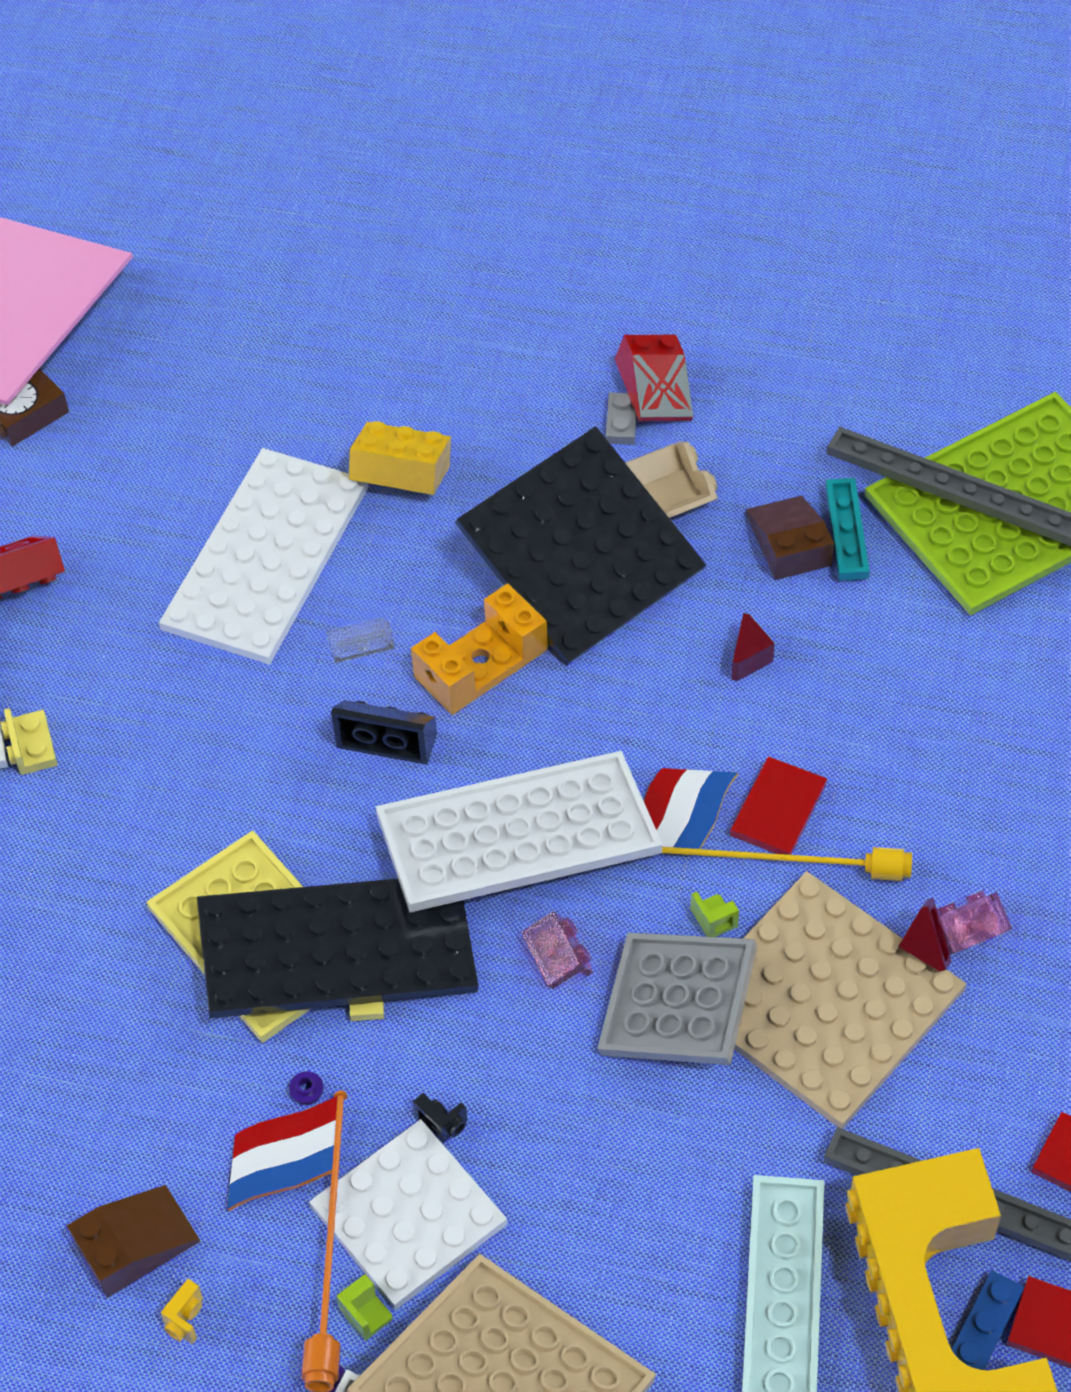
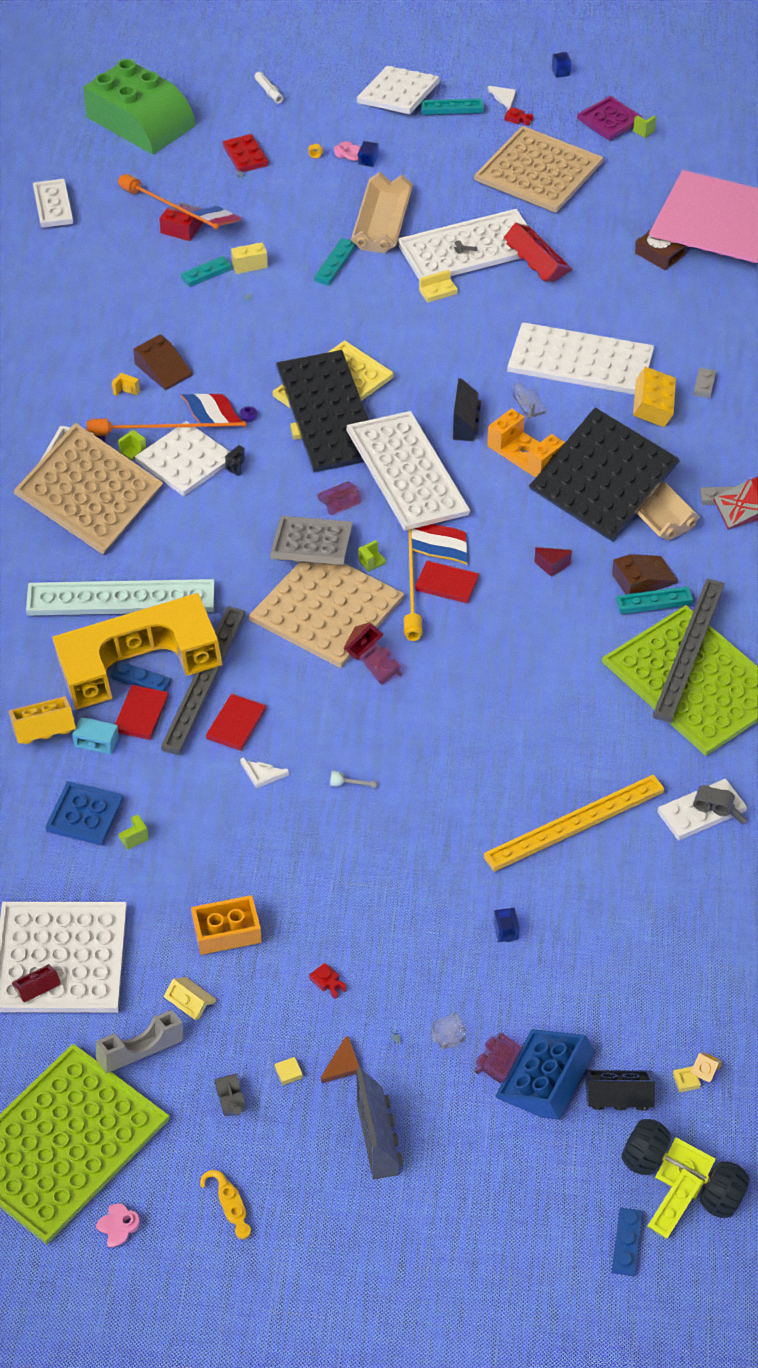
camera: 80 degrees right, 5 degrees down
none -> light grey plate [693,368,716,398]

